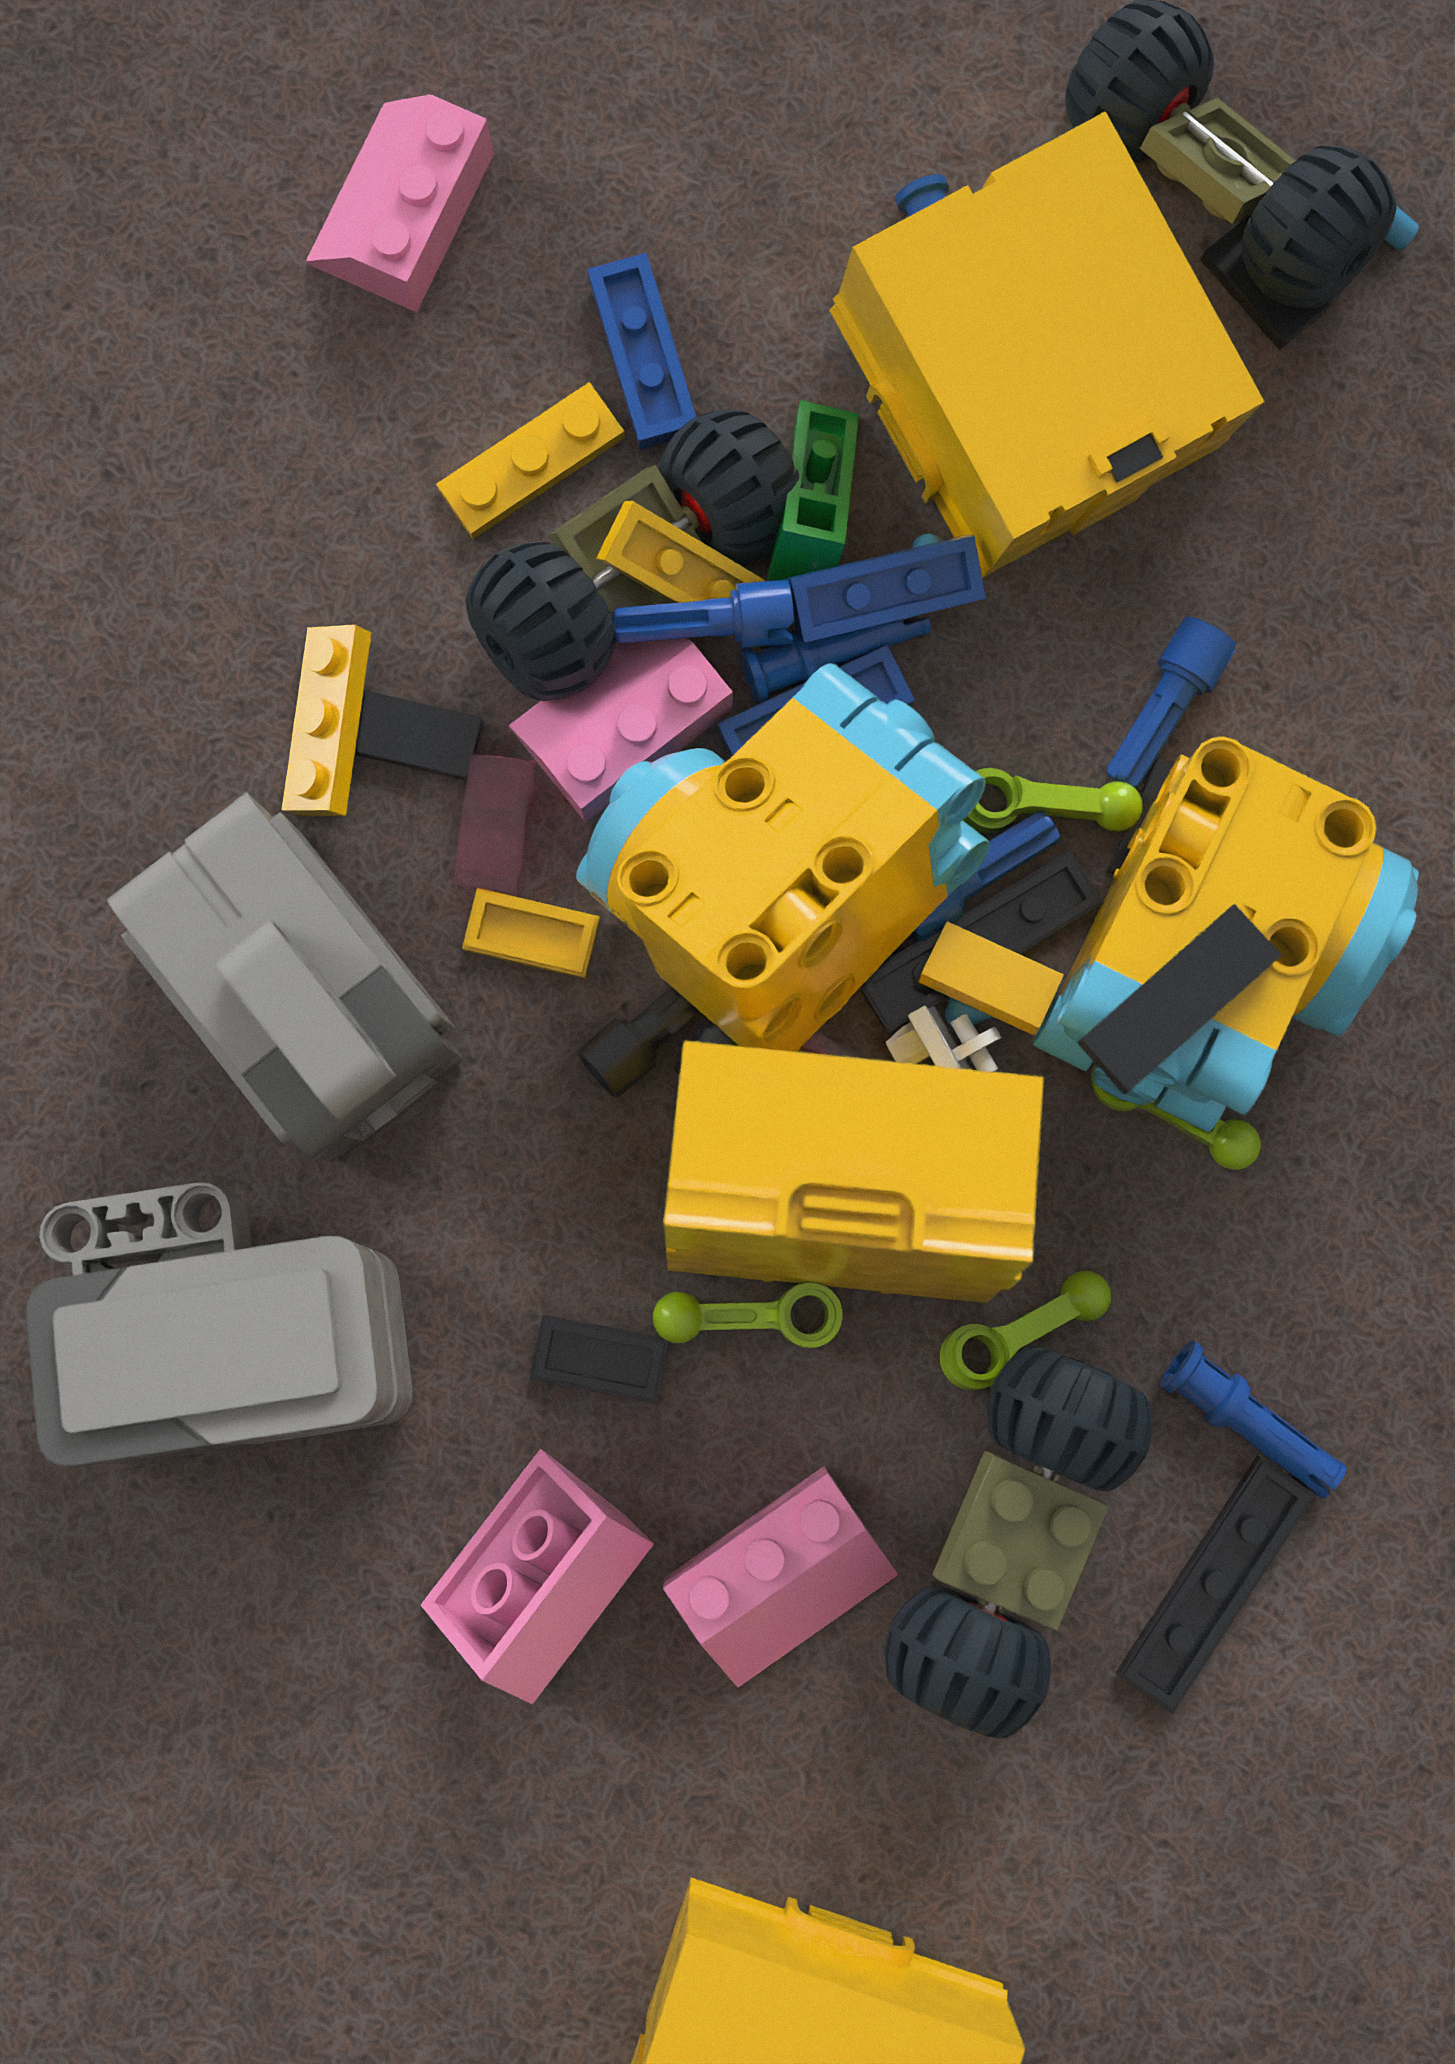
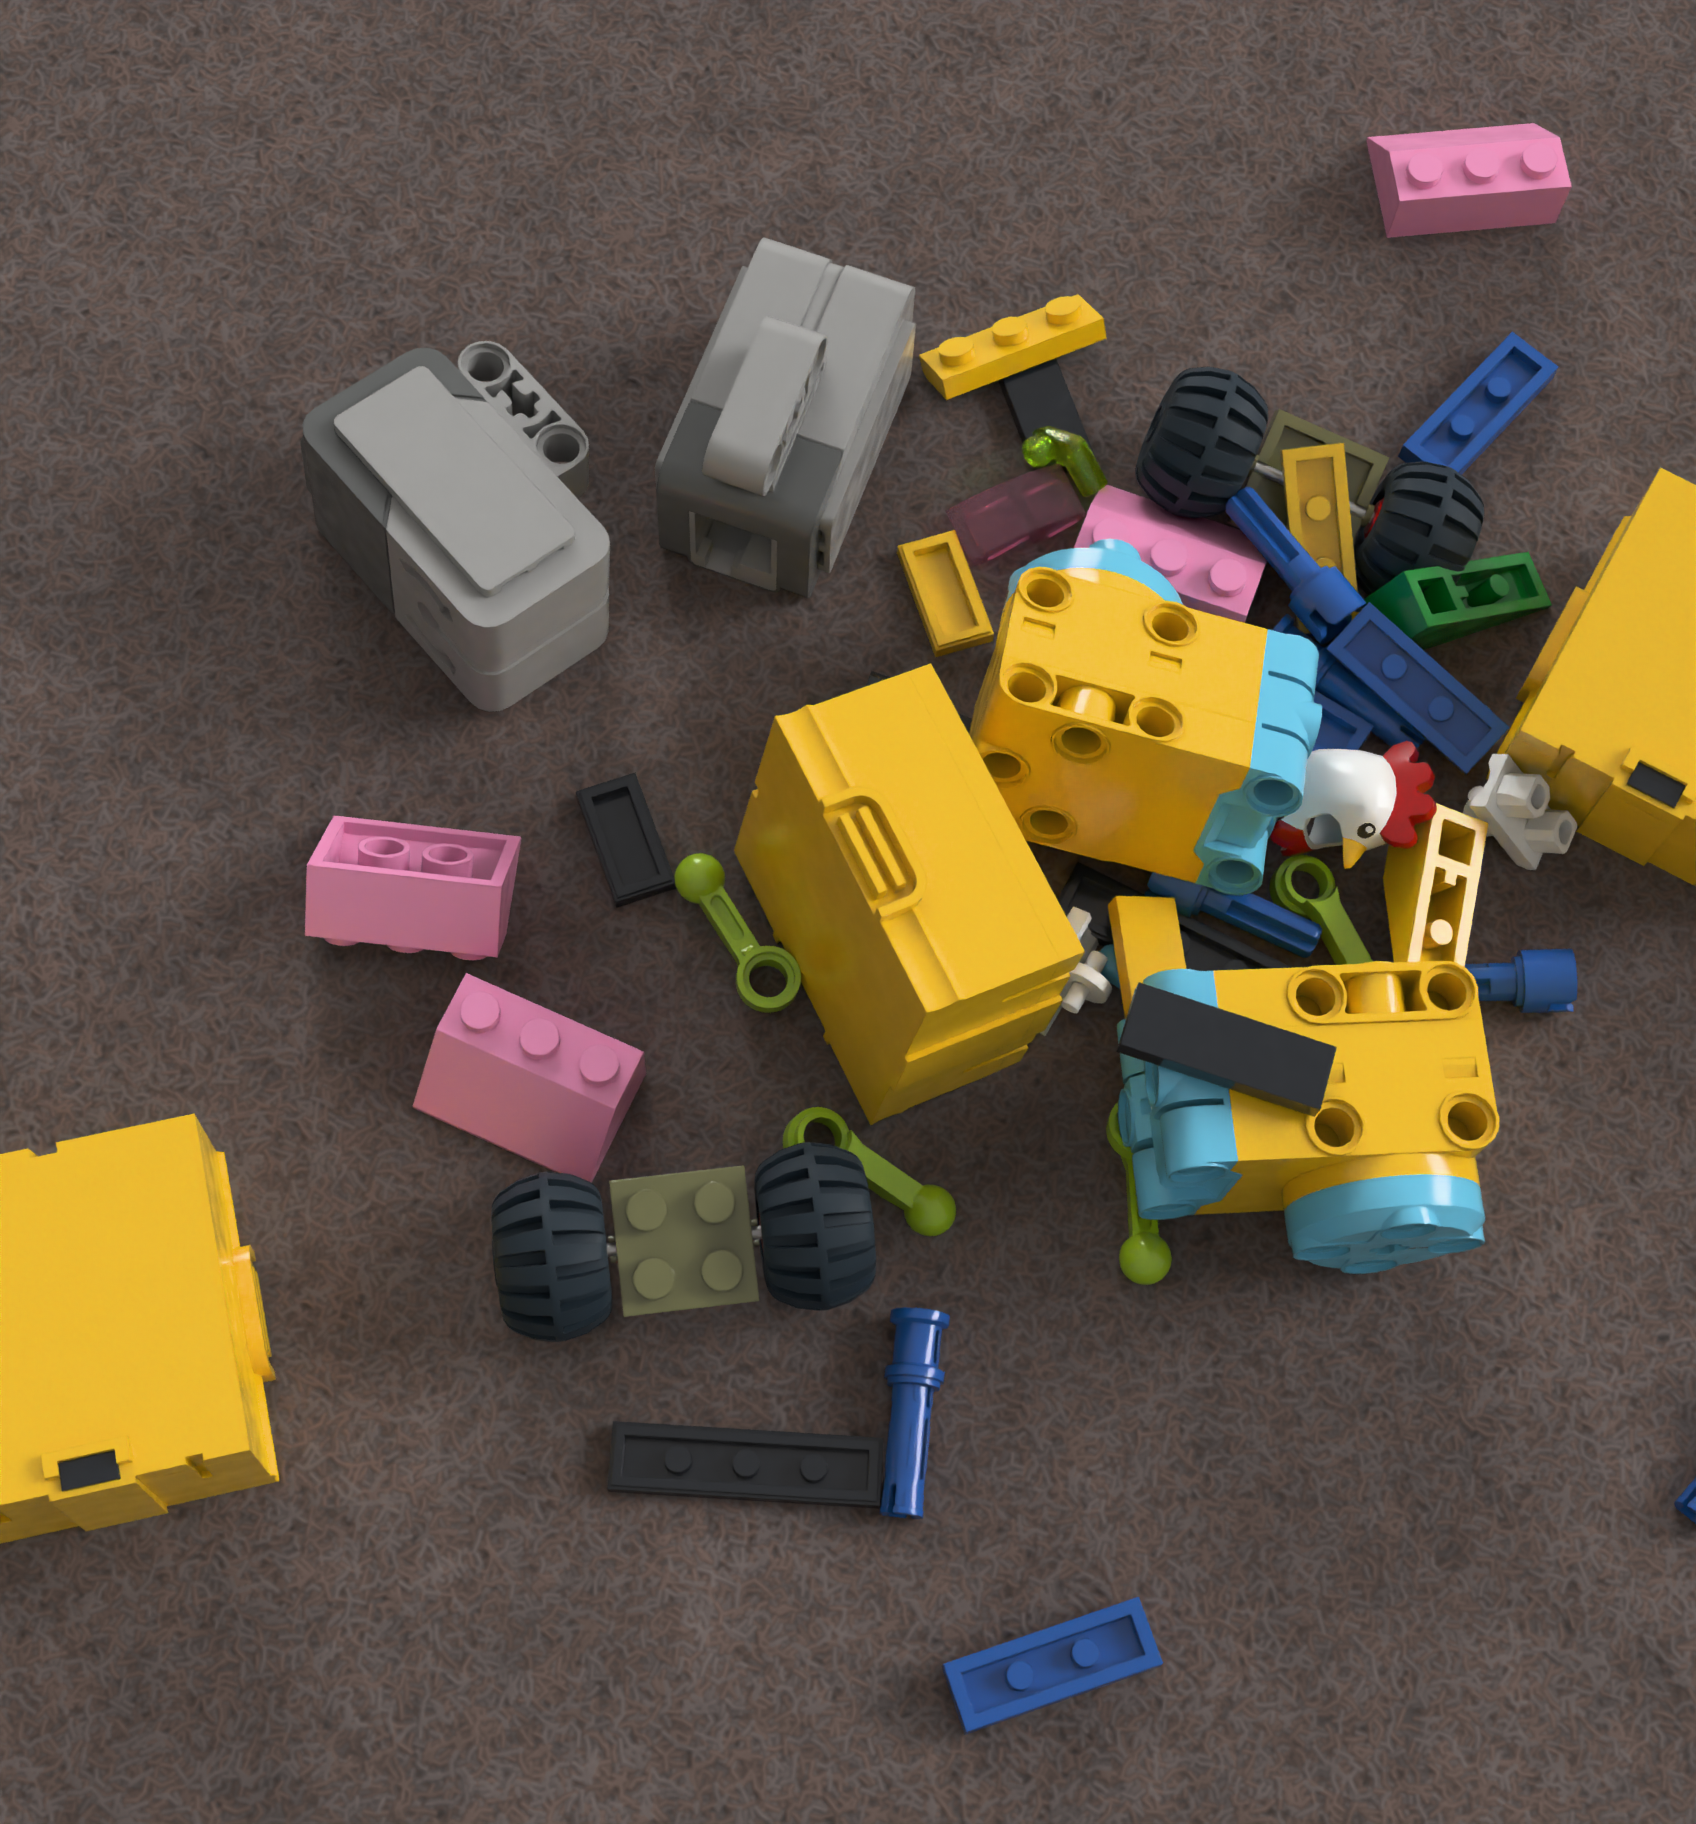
camera: 55 degrees right, 15 degrees down
yellow plate [436,382,625,539] -> none
none -> clear neon green arm [1022,425,1108,497]
none -> piece [1270,741,1437,869]
none -> yellow slope [1383,803,1488,967]
none -> white hips [1463,754,1577,870]

